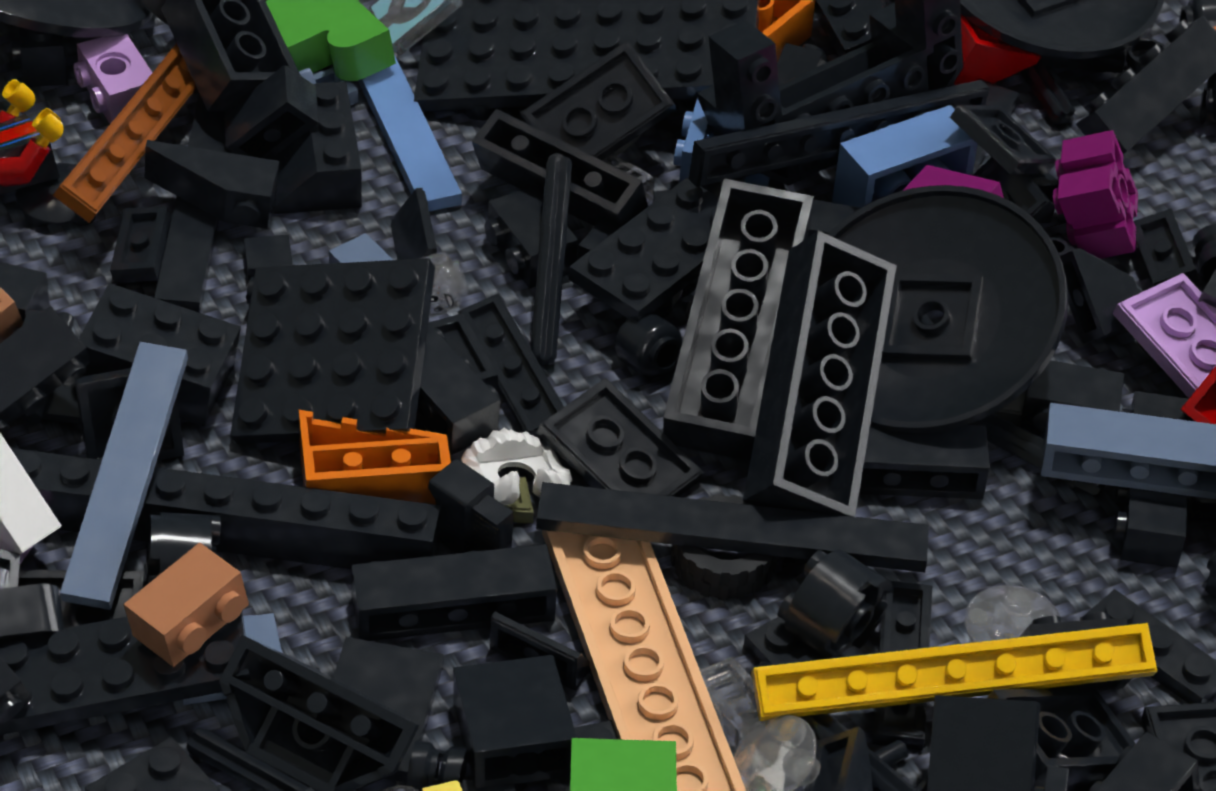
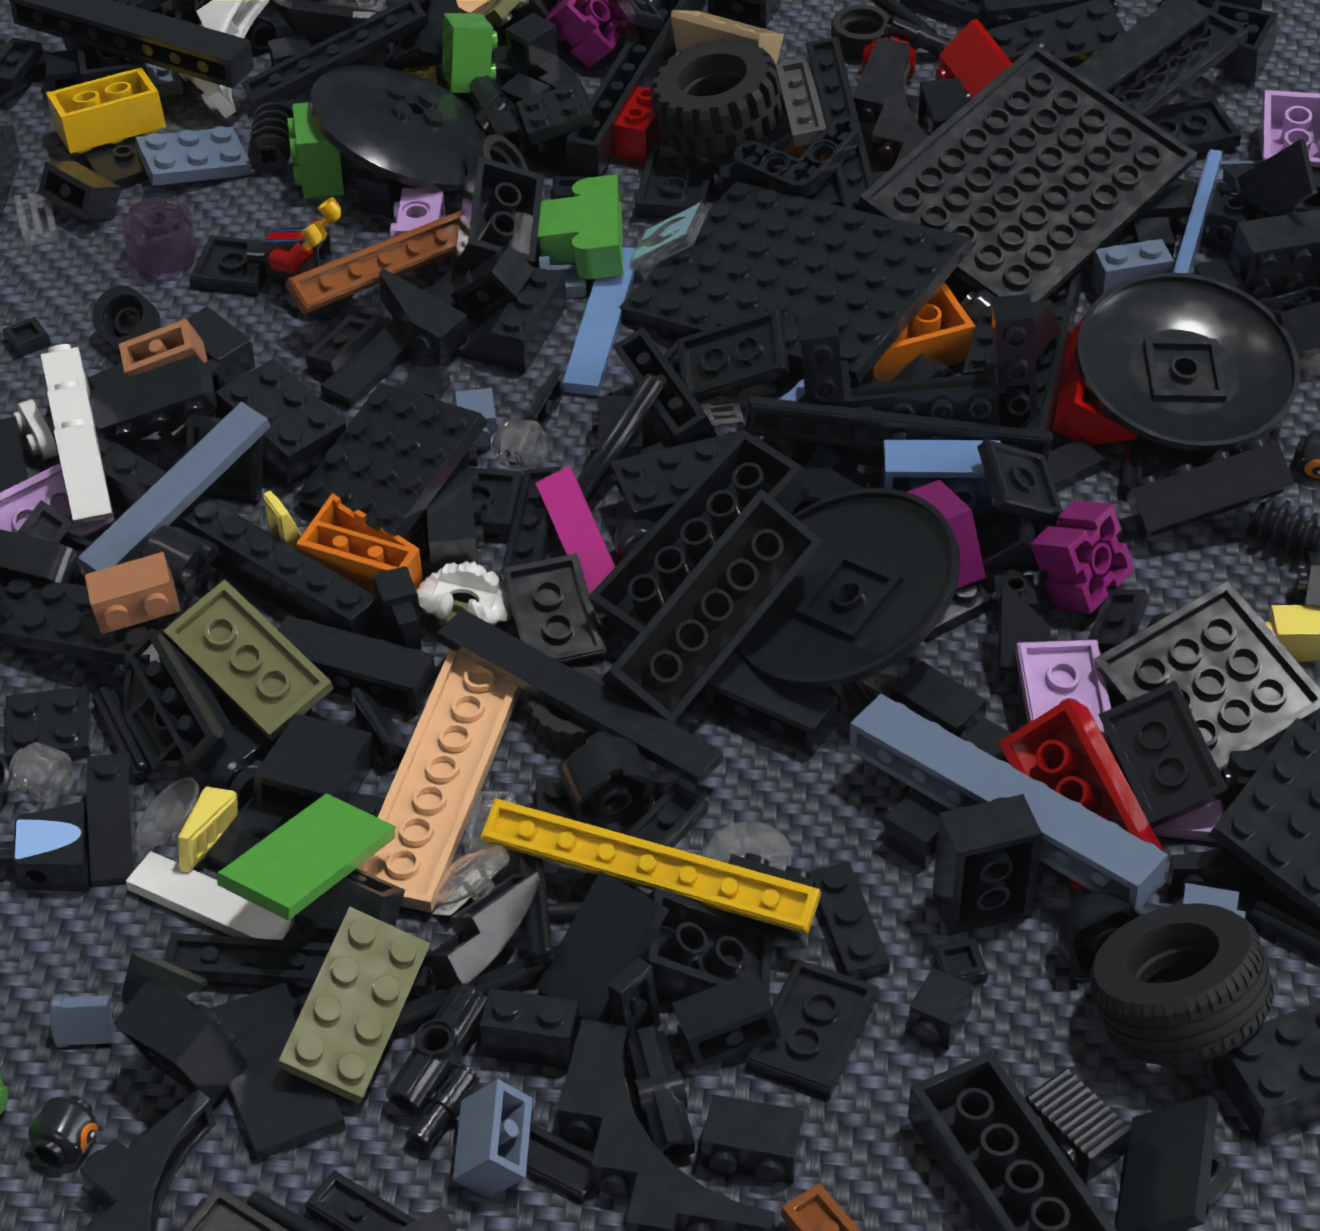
camera: 35 degrees right, 0 degrees up
none -> olive plate [163,579,334,741]
none -> light yellow slope [263,491,302,549]
none -> dark pink tile [536,466,616,594]

